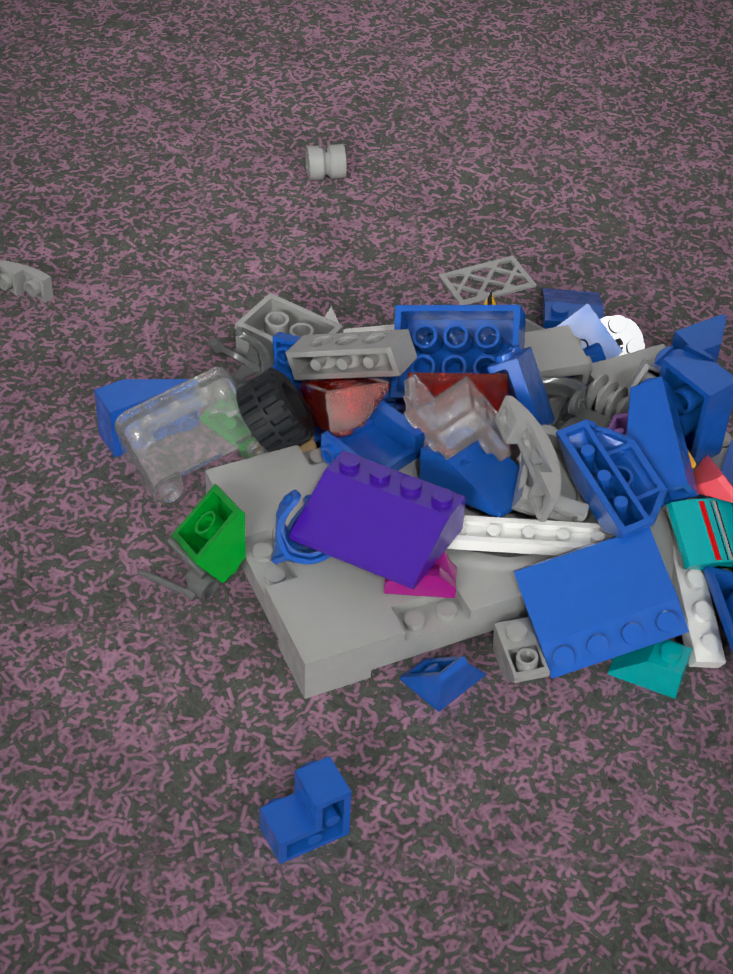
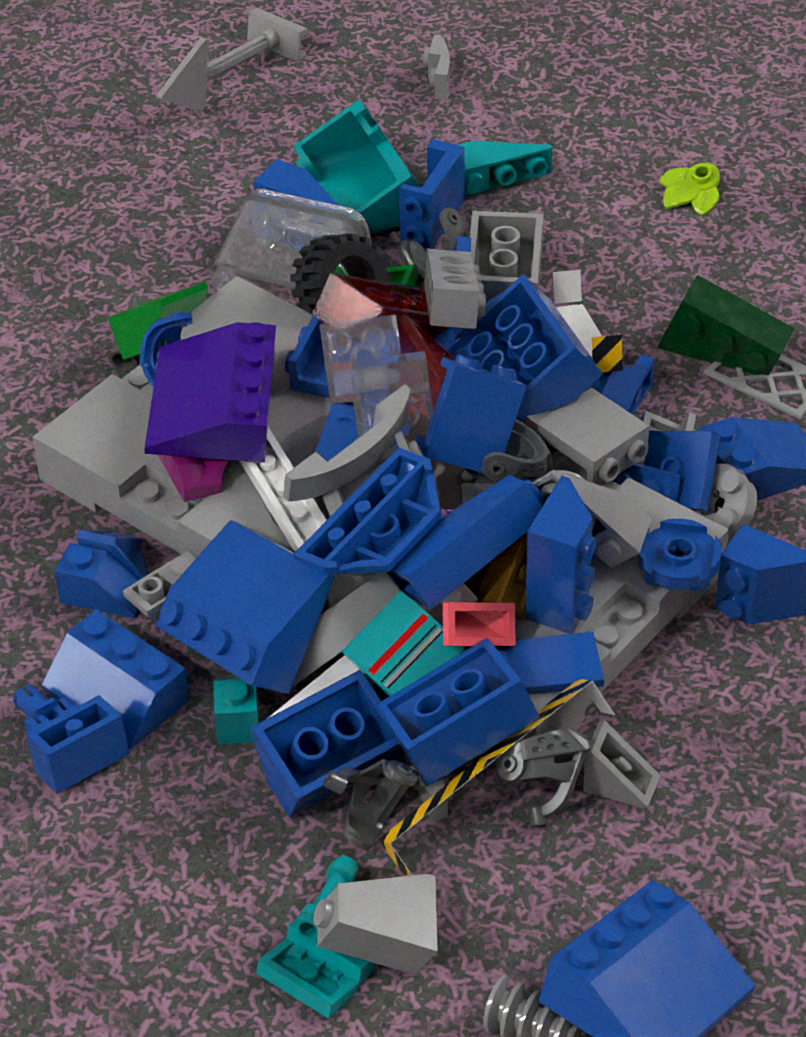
camera: 65 degrees right, 0 degrees up
none -> blue brick [13,684,130,794]
none -> blue slope [42,609,190,749]
none -> blue slope [55,543,140,619]
none -> teal windscreen [293,99,420,237]
none -> blue panel [399,139,465,249]
none -> teal slope [458,141,553,196]
none -> dark green wedge [657,275,795,375]
none -> lime plate [659,163,720,216]

